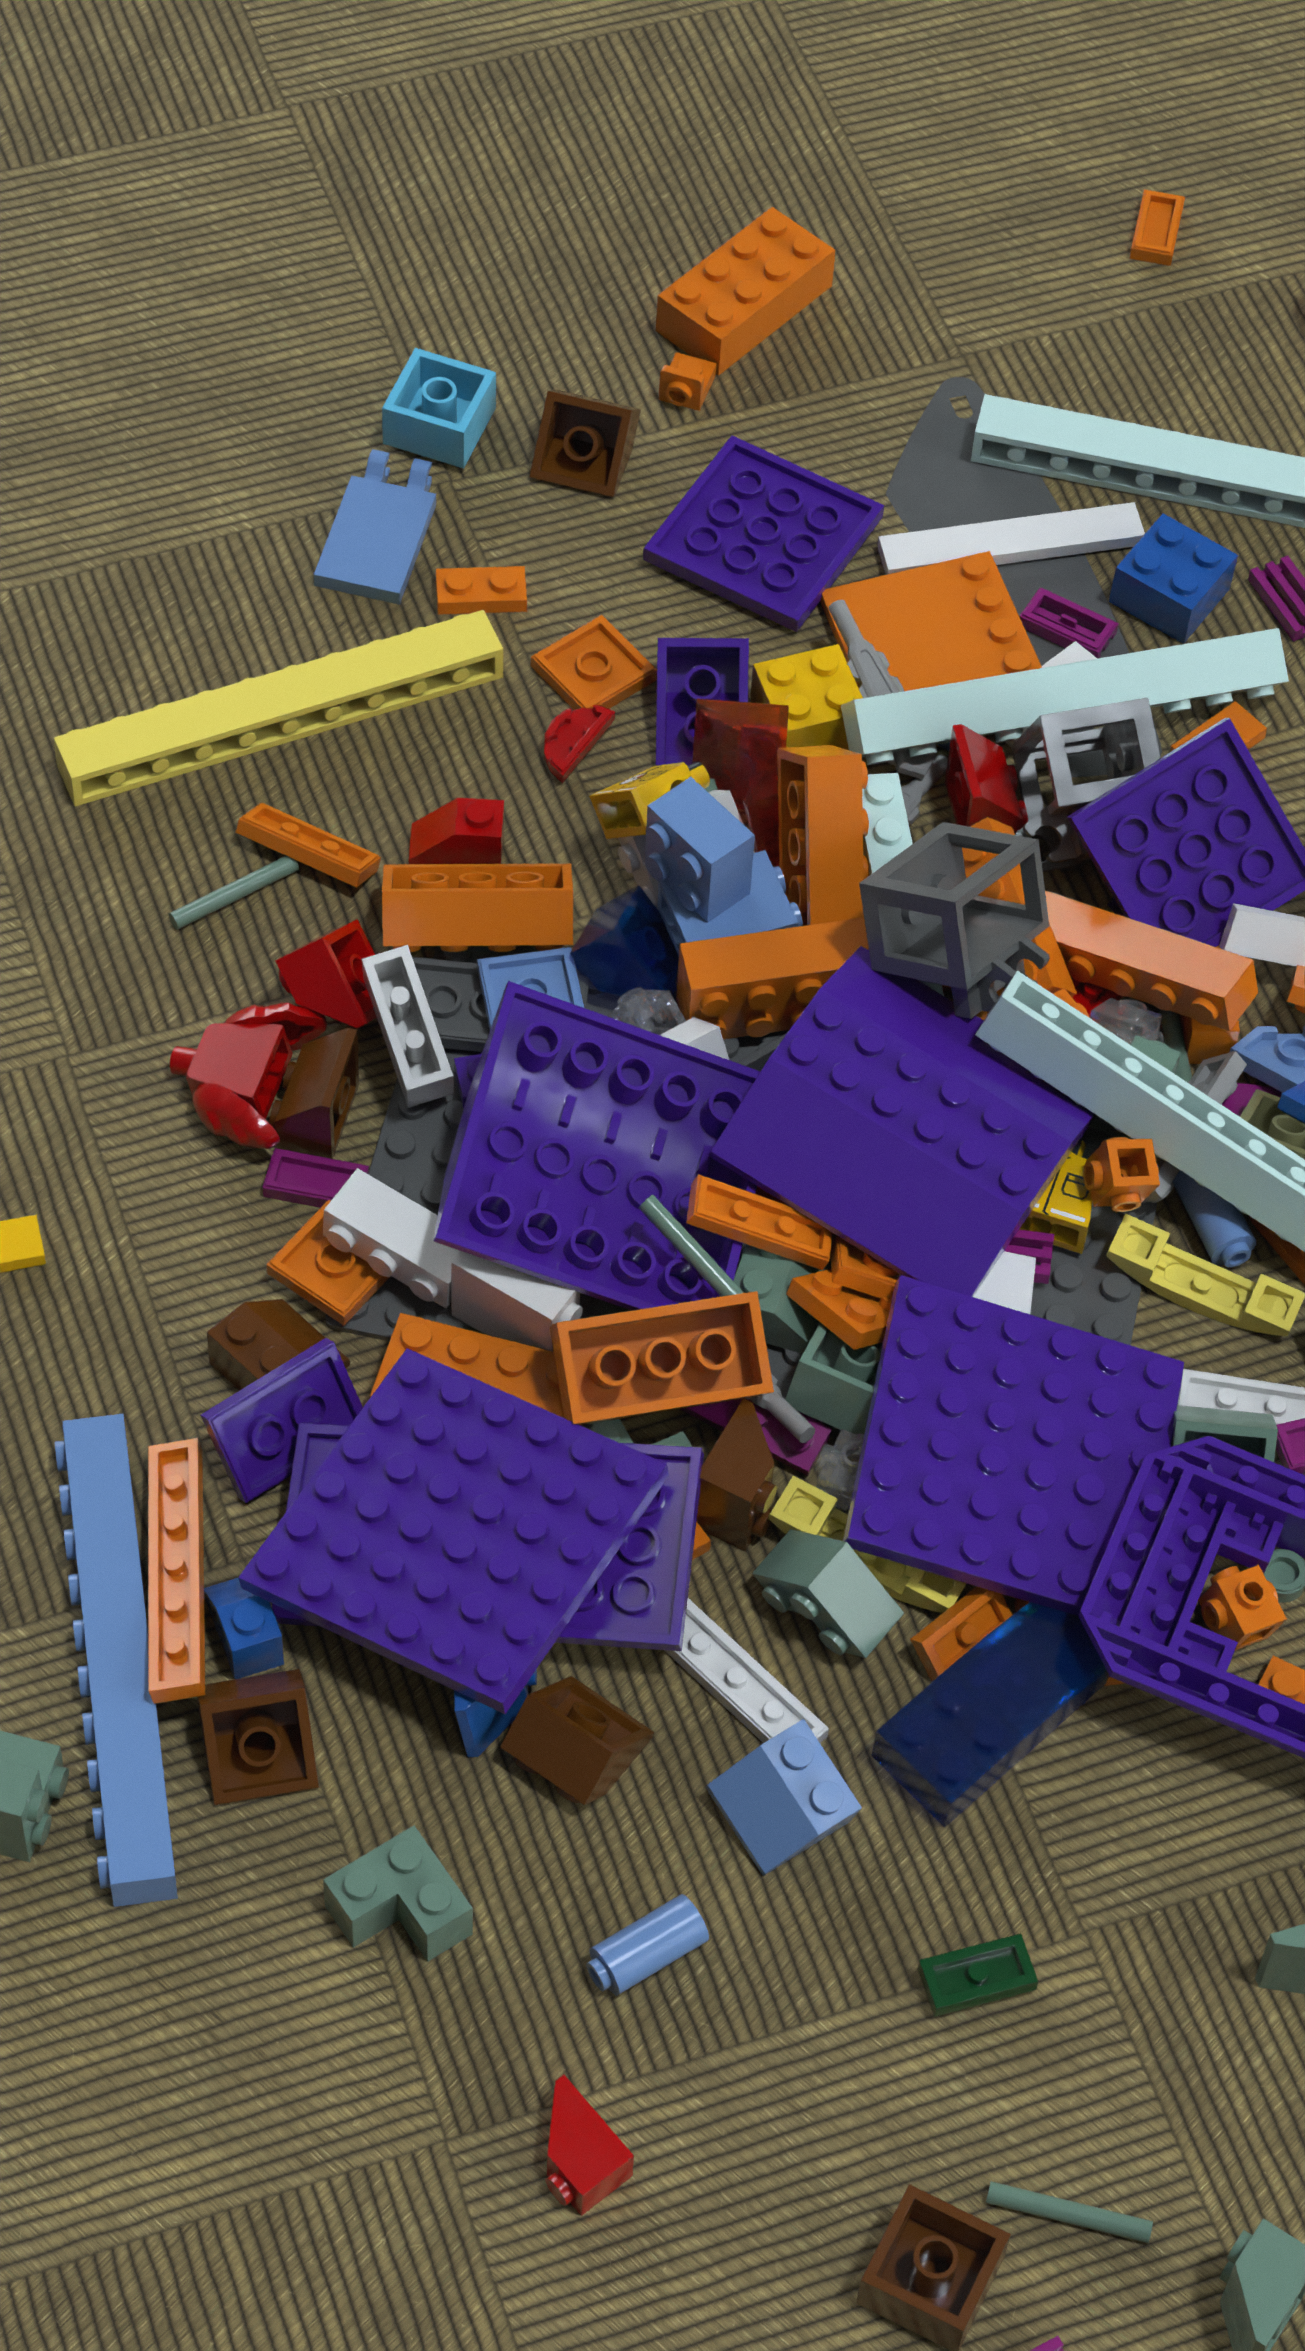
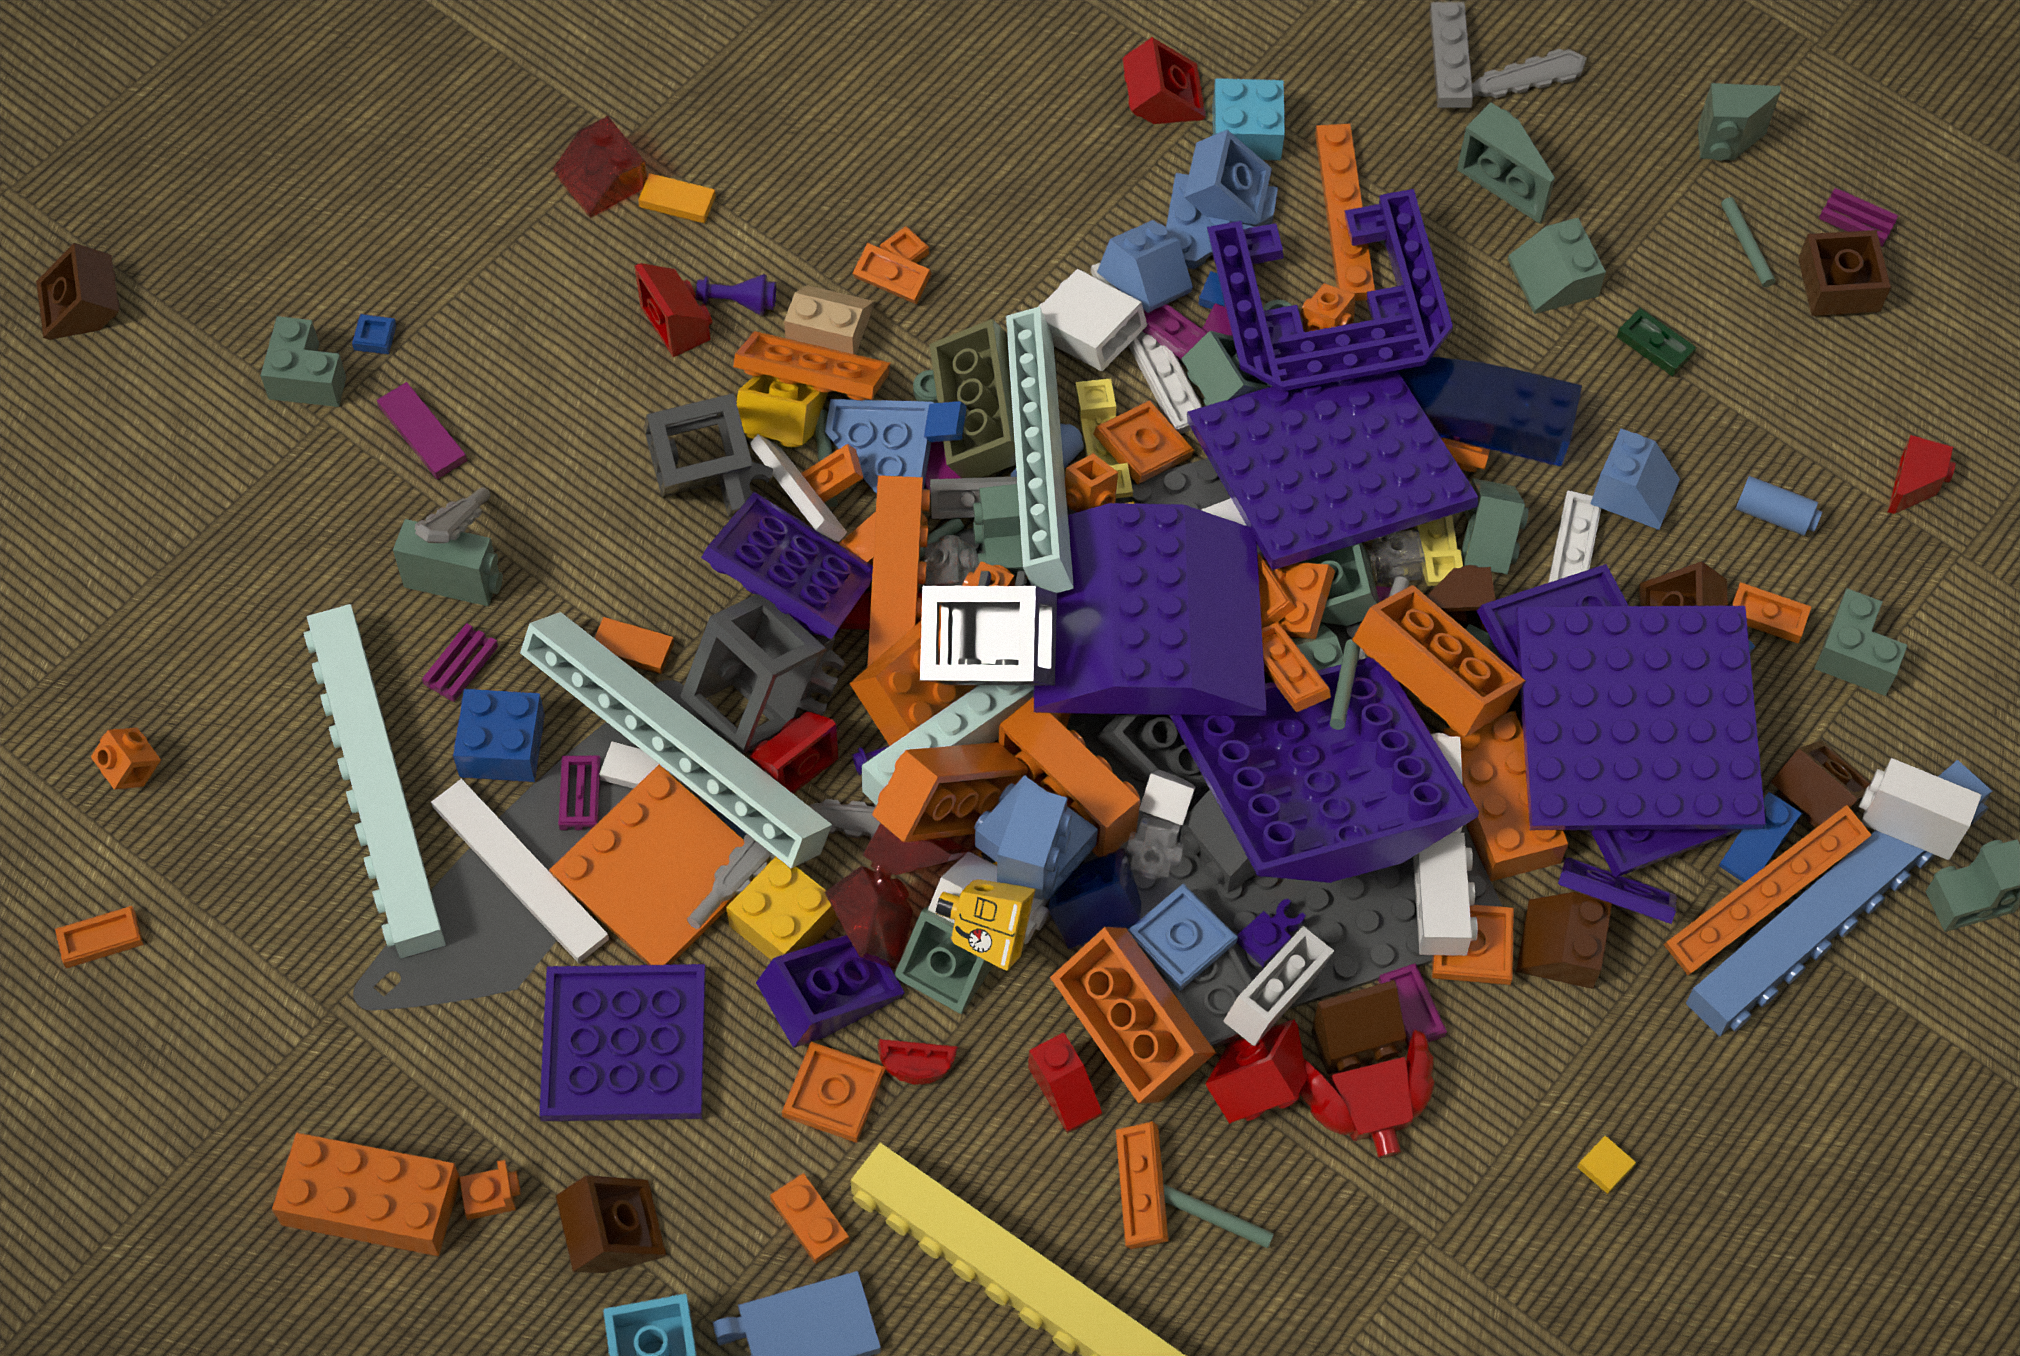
camera: 120 degrees left, 5 degrees up
none -> orange tile [1093,400,1194,484]
none -> sand green slope [1507,218,1606,314]
none -> orange plate [1732,582,1811,643]
none -> white brick [1859,758,1981,860]

